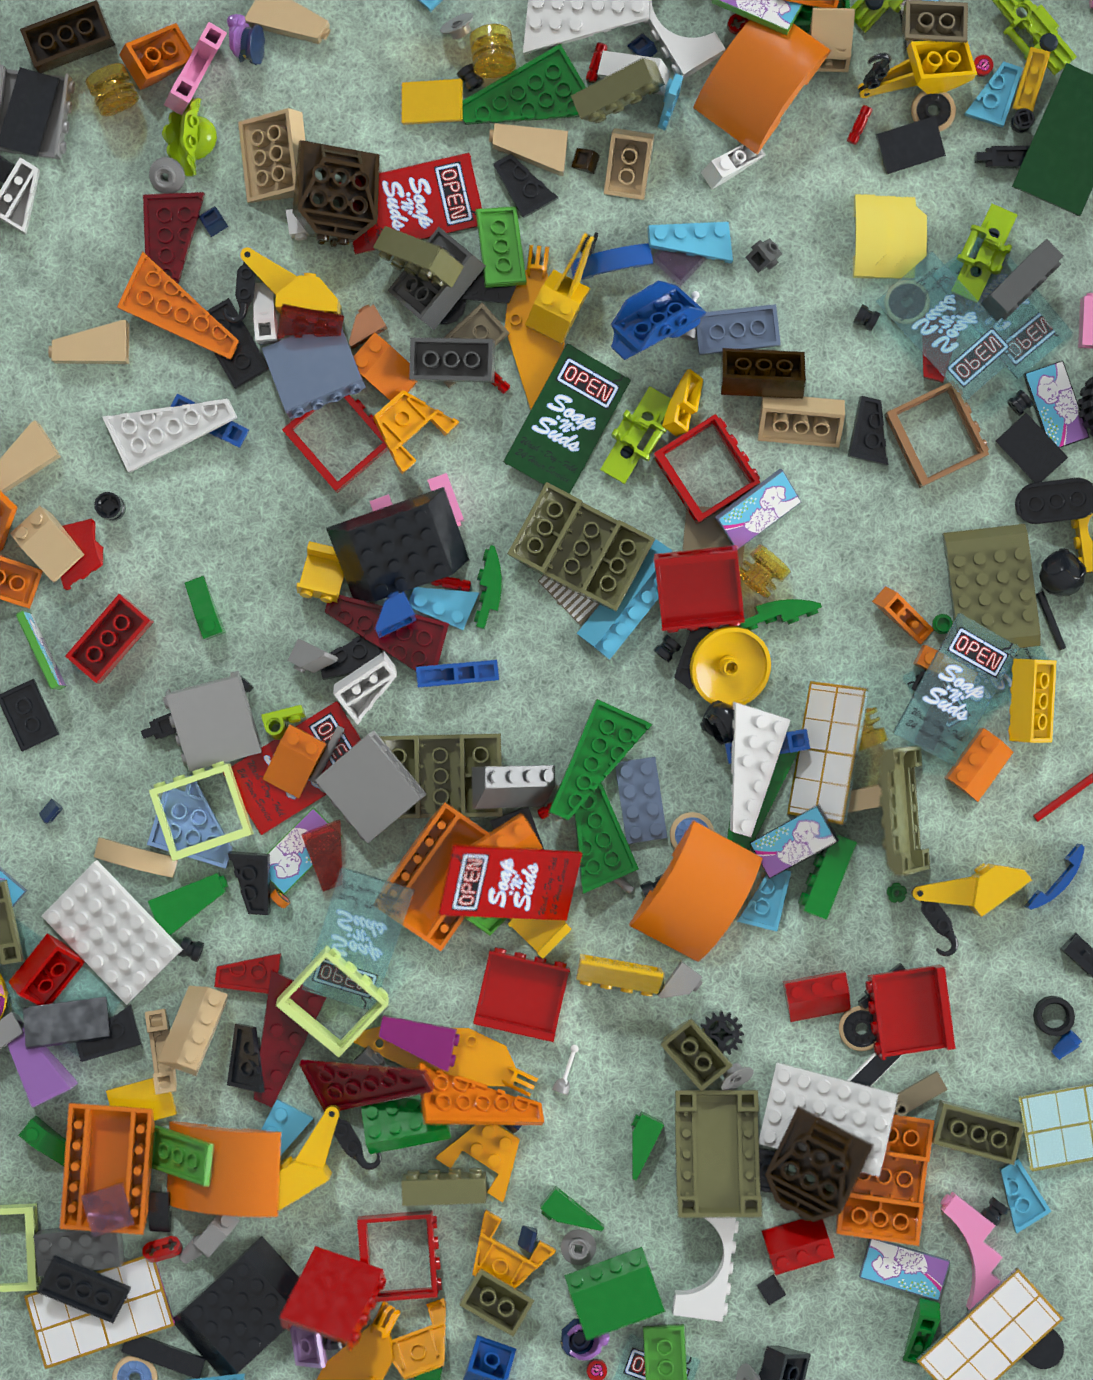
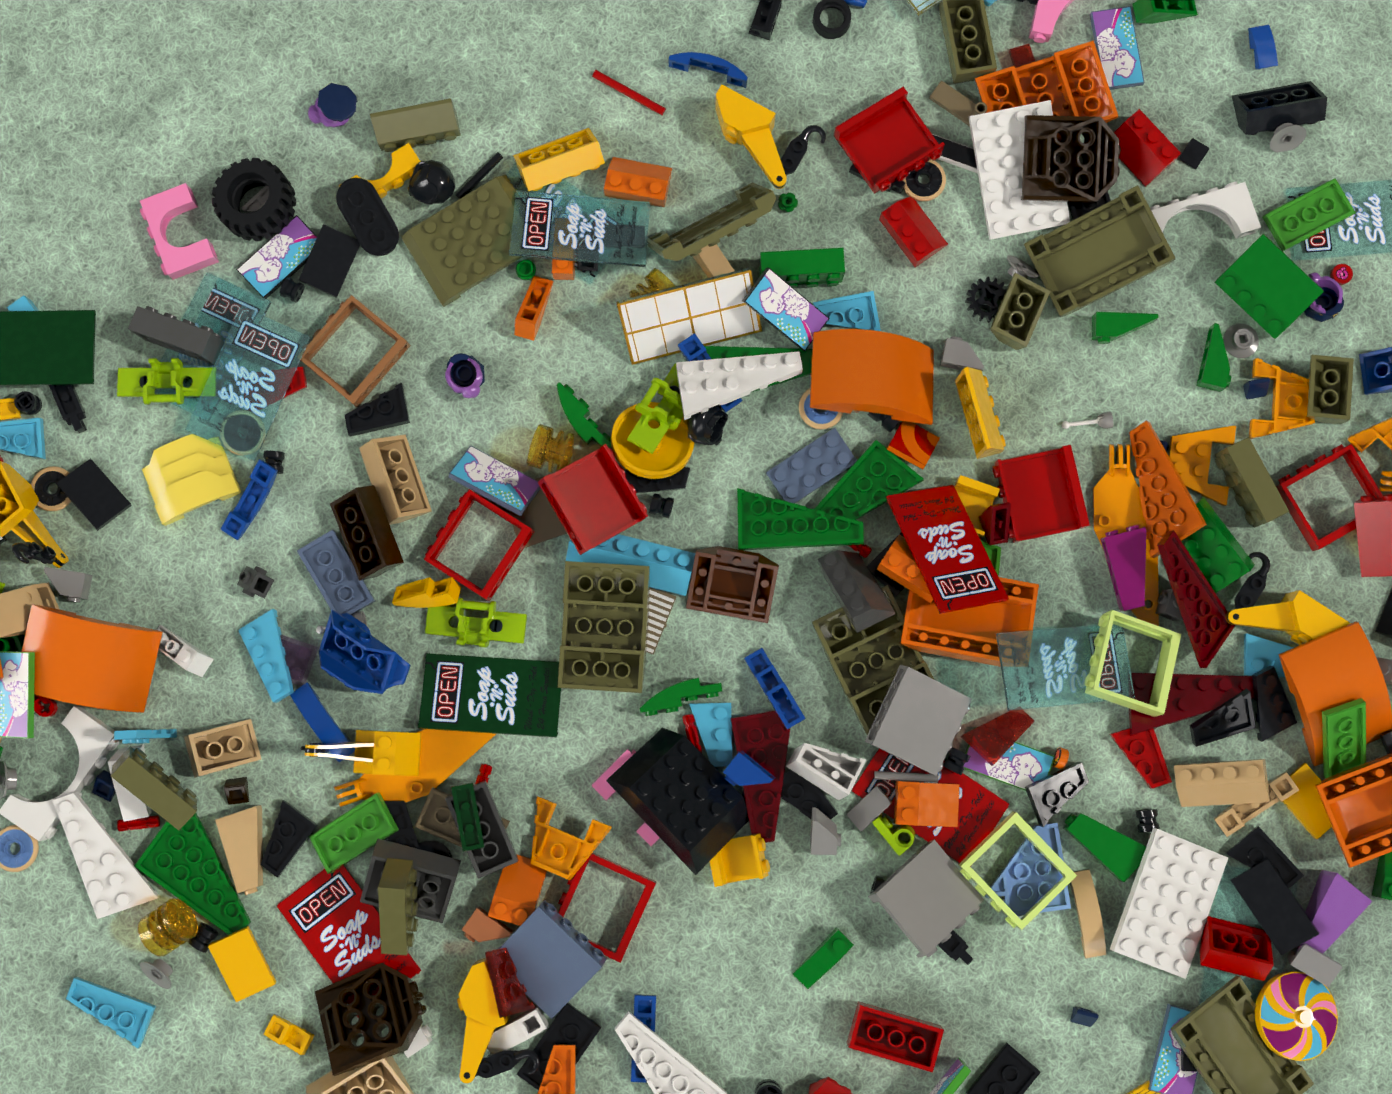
camera: 115 degrees left, 5 degrees down
red axle [847,105,872,145] -> none
none -> light grey slope [44,567,93,603]
none -> blue slope [221,459,278,540]
none -> yellow slope [263,1015,315,1055]
none -> piece [445,353,485,398]
none -> dark green plate [451,782,484,852]
none -> lime piece [627,363,683,454]
none -> reddish brown slope [686,546,779,623]
none -> light grey slope [846,786,892,832]
none -> tile [886,421,940,470]
none -> black wheel [943,747,971,775]
none -> dark red slope [978,502,1011,545]
none -> clear red plate [1009,44,1035,68]
none -> black wing [1252,666,1297,742]

